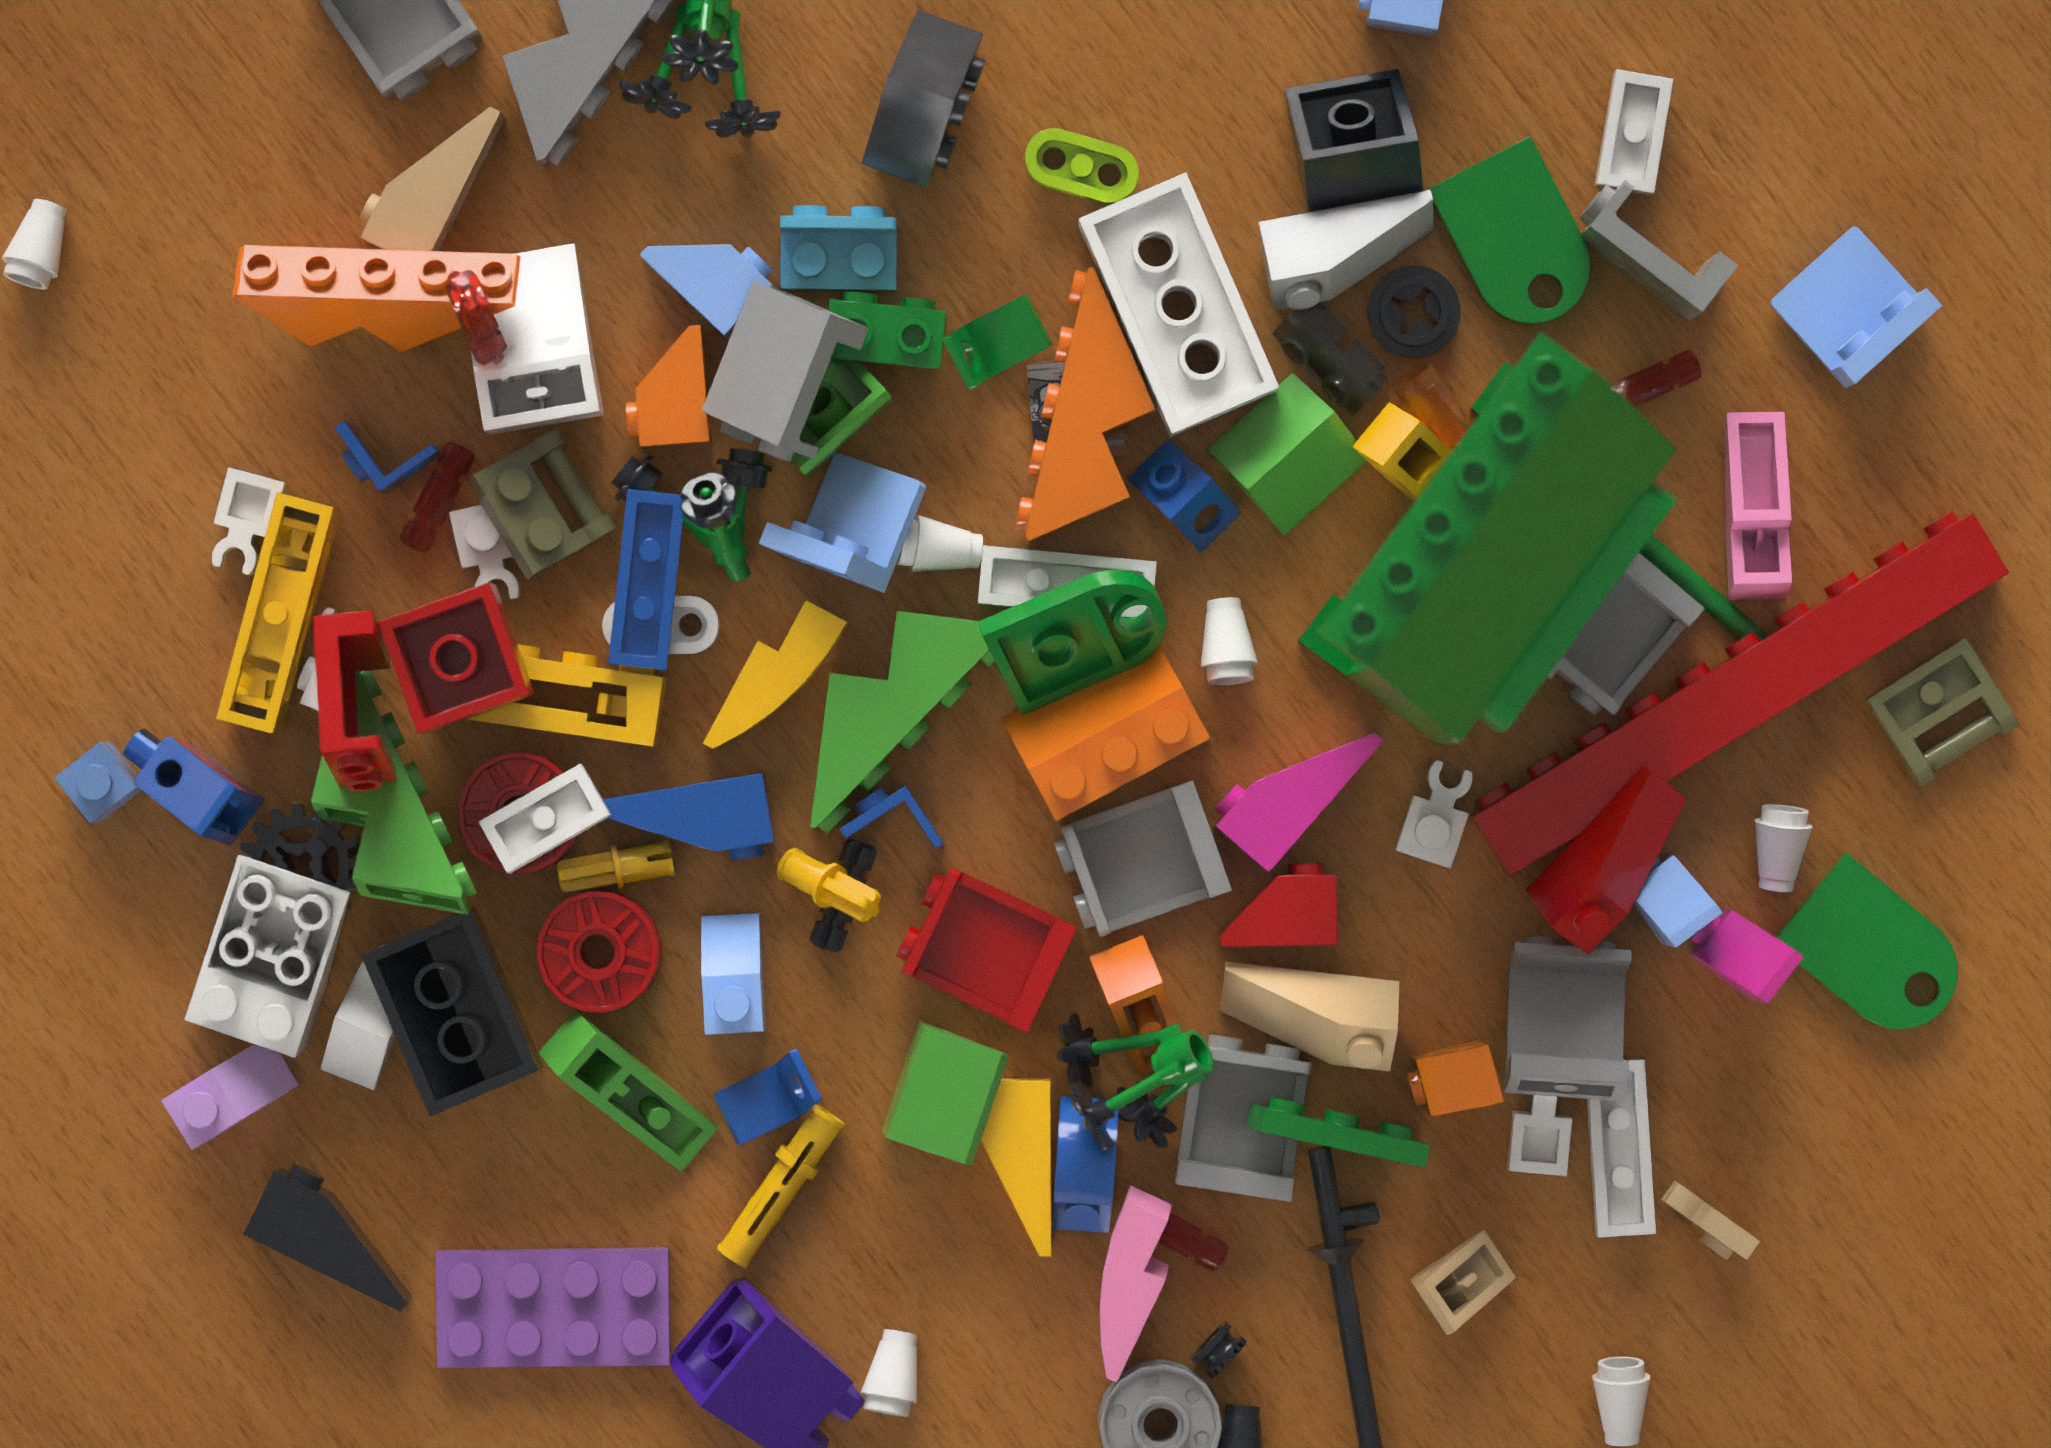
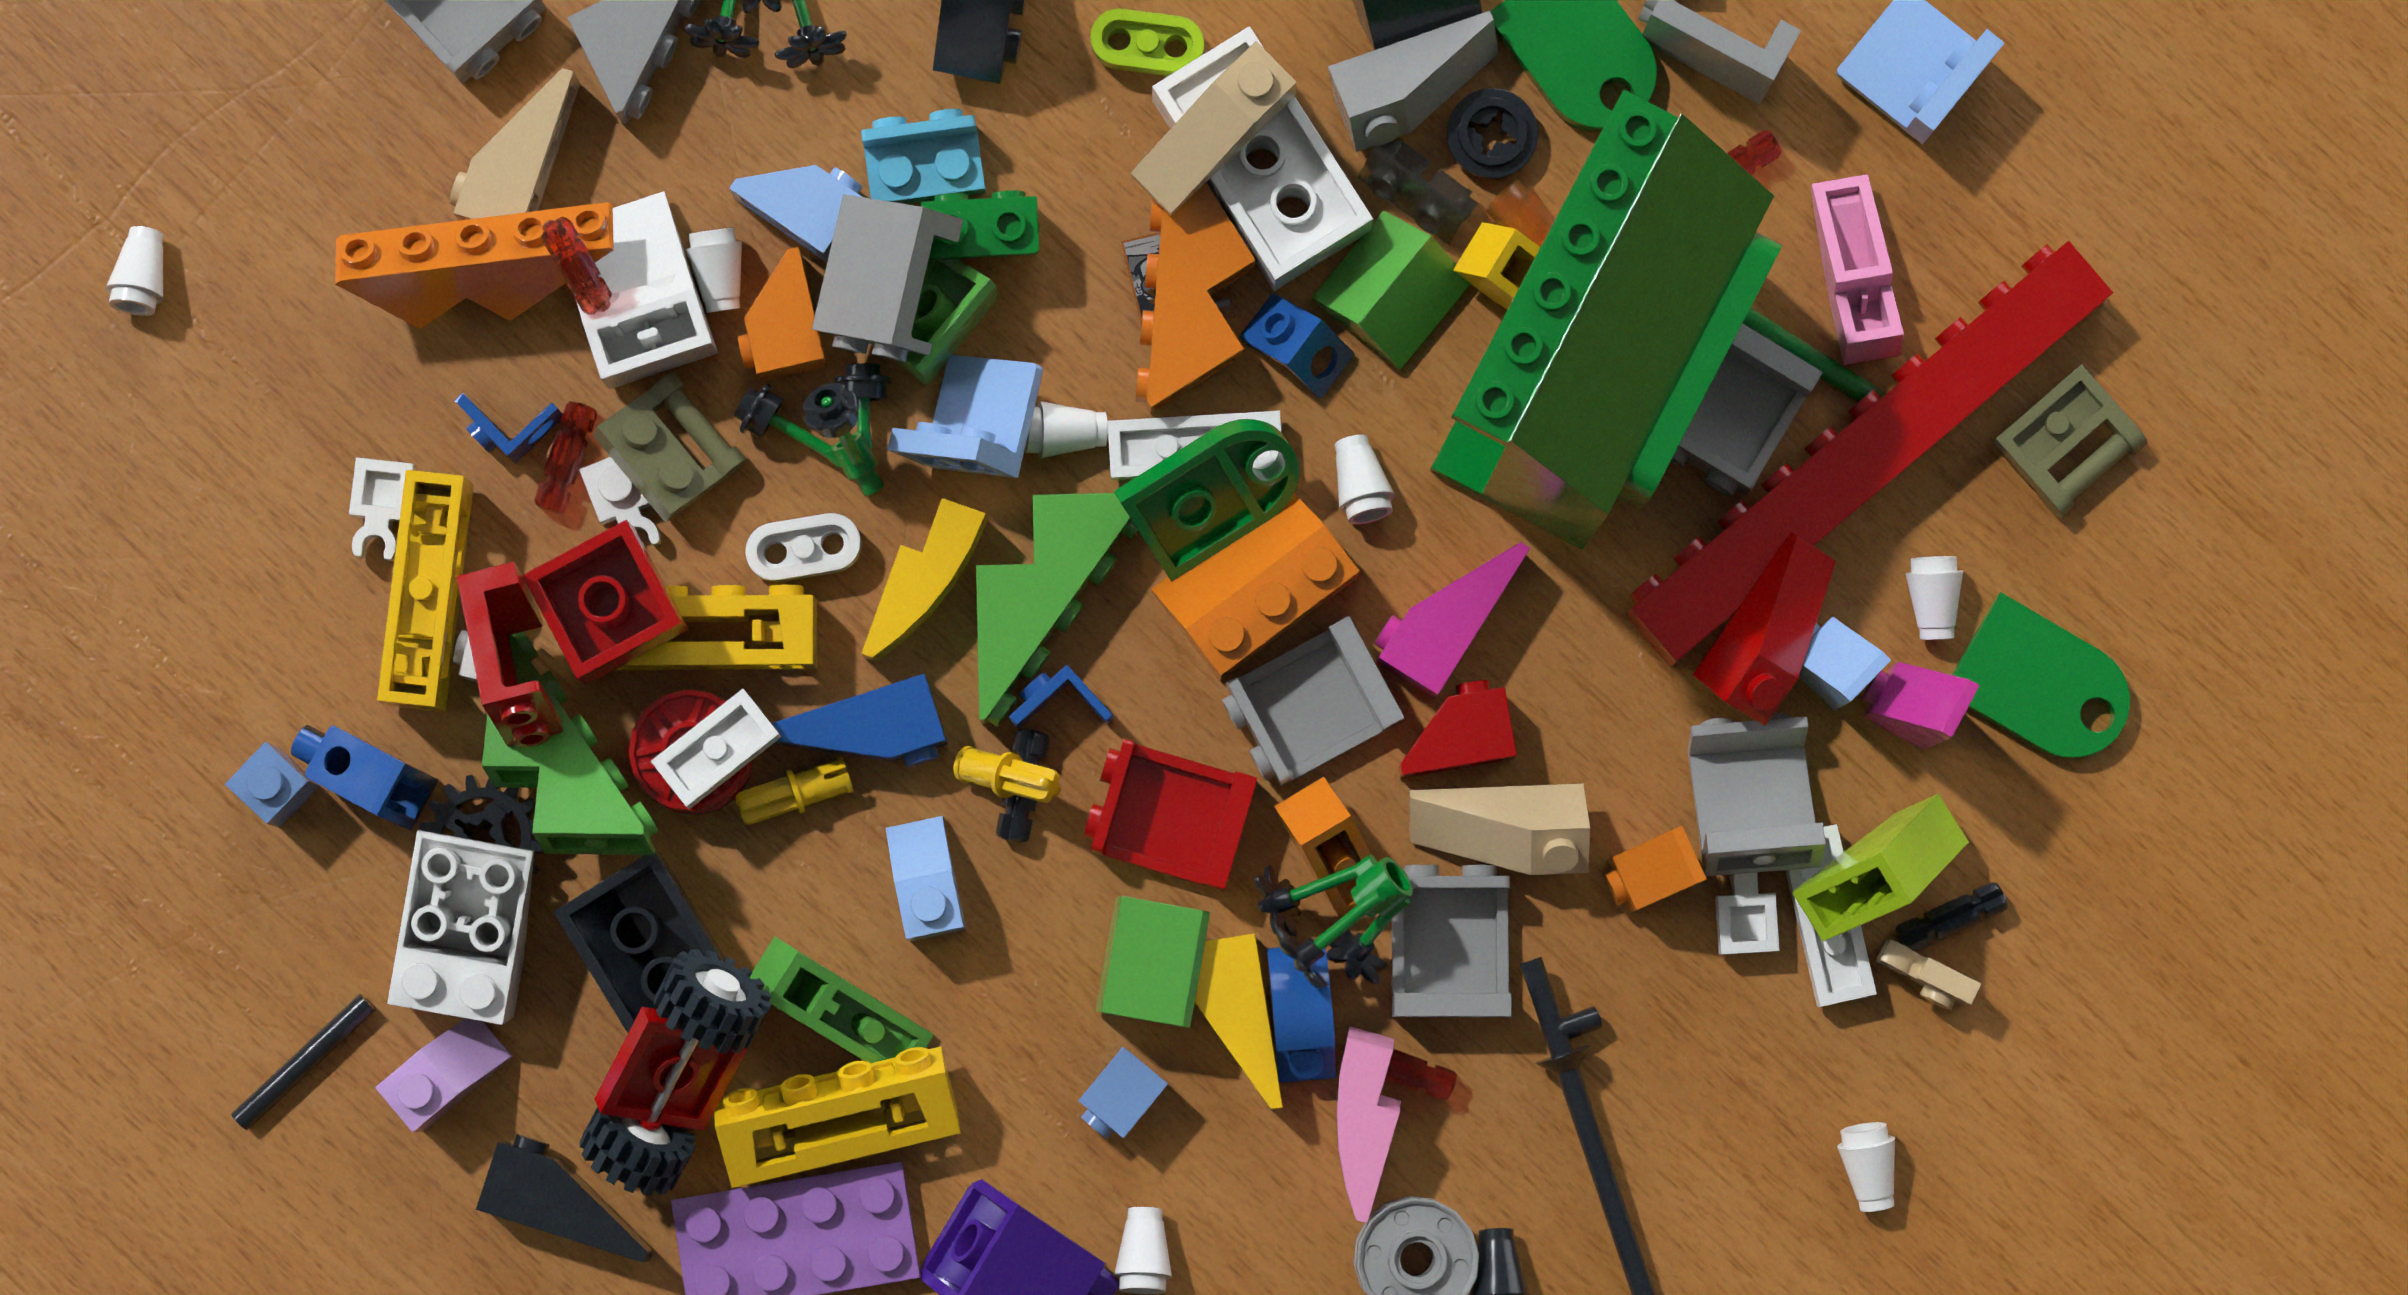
camera: 15 degrees left, 5 degrees down
white slope [321,961,396,1090] -> none
red wheel [536,890,663,1013] -> none
blue plate [608,489,684,670] -> none
blue bracket [713,1049,822,1146] -> none
yellow pin [717,1105,845,1268] -> none
green bracket [943,294,1052,390] -> none
black bush [1190,1321,1247,1379] -> none
green plate [1246,1097,1431,1168] -> none
white plate [1394,760,1472,869] -> none
tan slope [1409,1230,1516,1335] -> none
none -> black bar [231,993,376,1130]
none -> plate [580,949,771,1196]
none -> white cone [685,227,742,313]
none -> yellow brick [714,1046,961,1188]
none -> medium blue brick [1078,1047,1168,1139]
none -> tan slope [1130,41,1297,216]
none -> lime slope [1792,793,1969,941]
none -> black axle [1896,882,2008,952]

